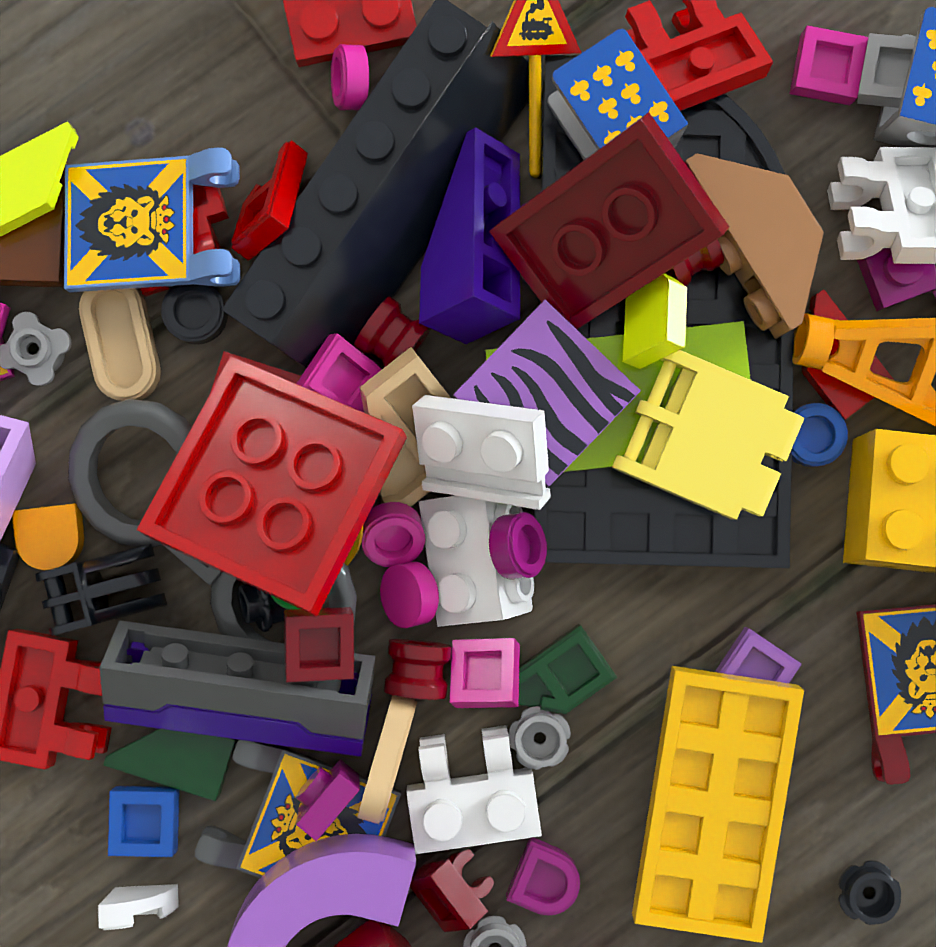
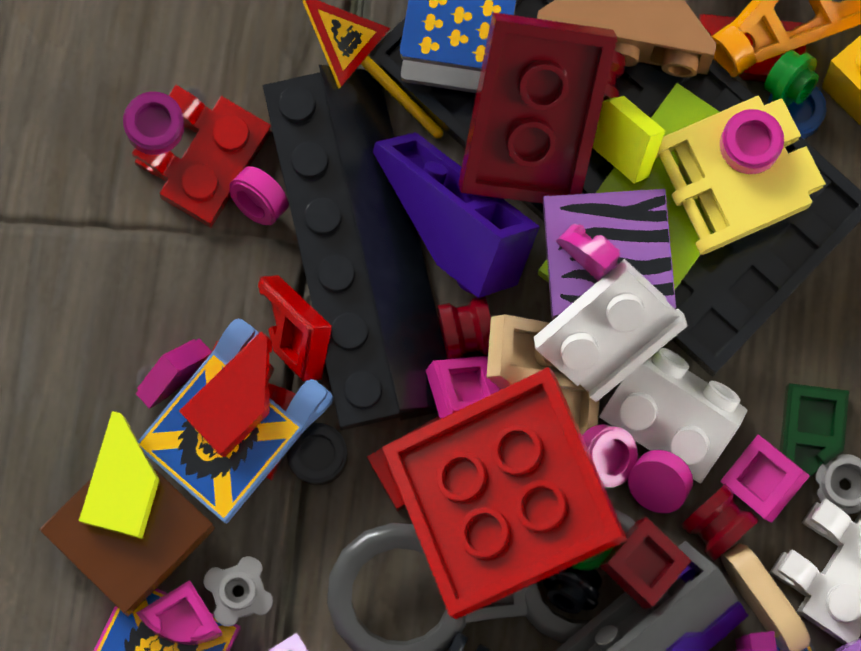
camera: 45 degrees left, 10 degrees down
tan tile [79,288,161,401] -> none
magenta tile [489,512,547,580] -> none
none -> dark pink tile [136,338,212,409]
none -> red tile [179,331,272,457]
none -> dark pink tile [556,224,620,281]
none -> dark pink tile [720,109,784,174]
none -> green plate [764,50,819,107]

